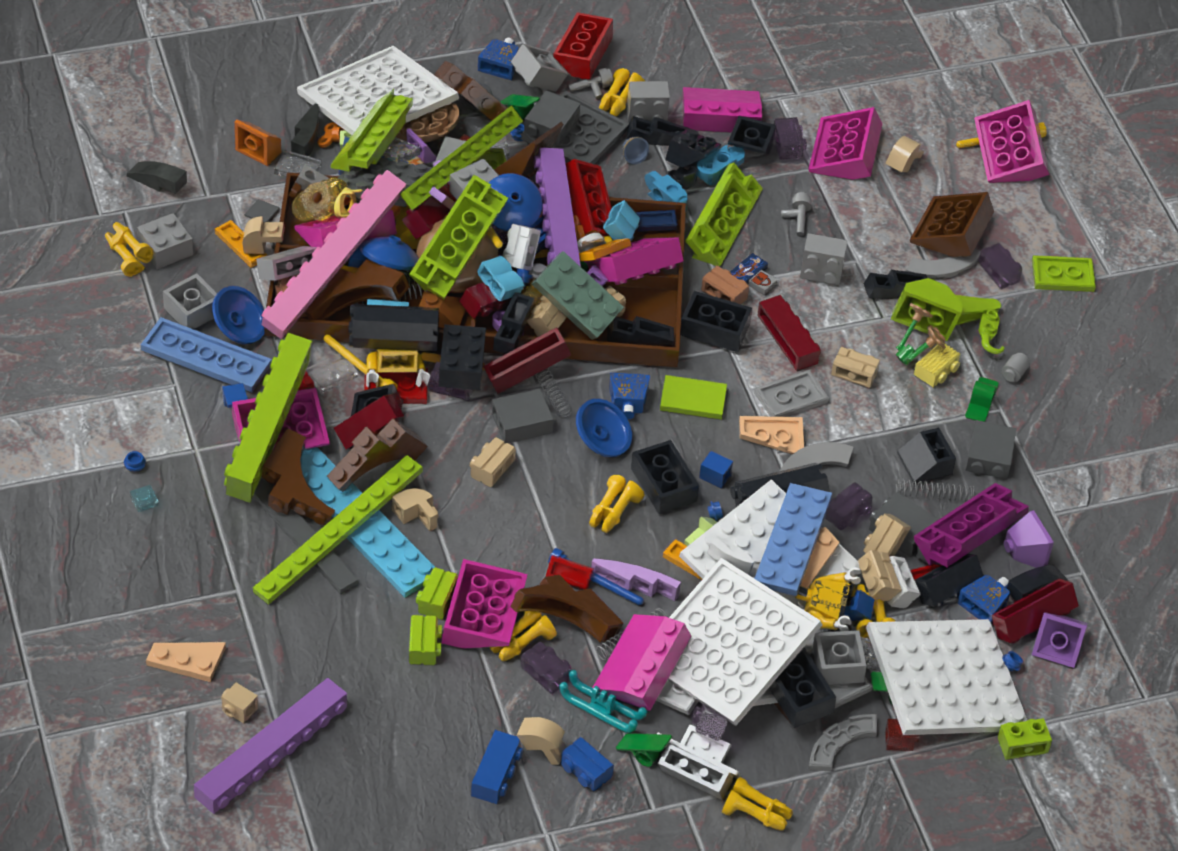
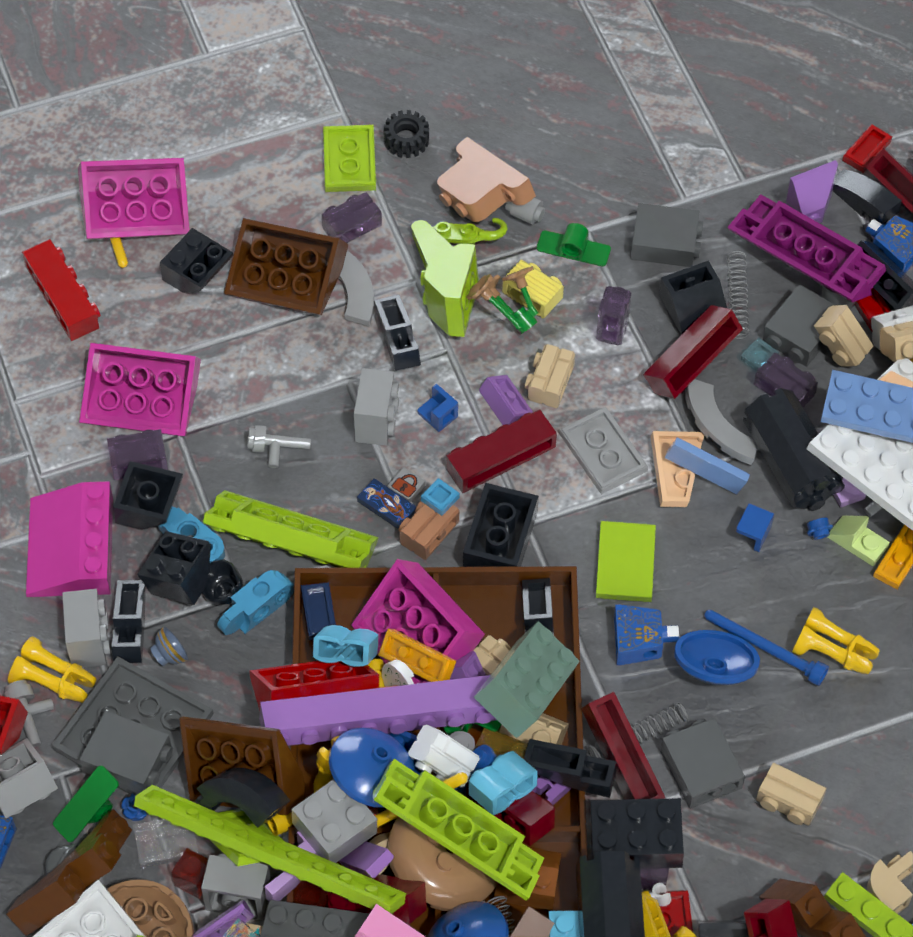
camera: 90 degrees left, 10 degrees up
black brick [631,440,699,514] -> none
tan brick [885,136,924,172] -> none
none -> red brick [22,239,101,341]
none -> black slope [160,228,234,293]
none -> black arch [195,768,291,828]
none -> black tyre [384,110,429,158]
none -> blue panel [418,384,458,432]
none -> dark azure tile [421,478,460,516]
none -> brick [437,137,536,222]
none -> medium lavender slope [479,375,533,425]
none -> clear purple brick [596,286,632,346]
none -> dark red brick [643,305,743,399]
none -> medium blue tile [664,438,750,495]
none -> blue piece [704,610,829,686]
none -> clear light blue plate [741,337,779,374]
none -> red tile [842,124,893,173]

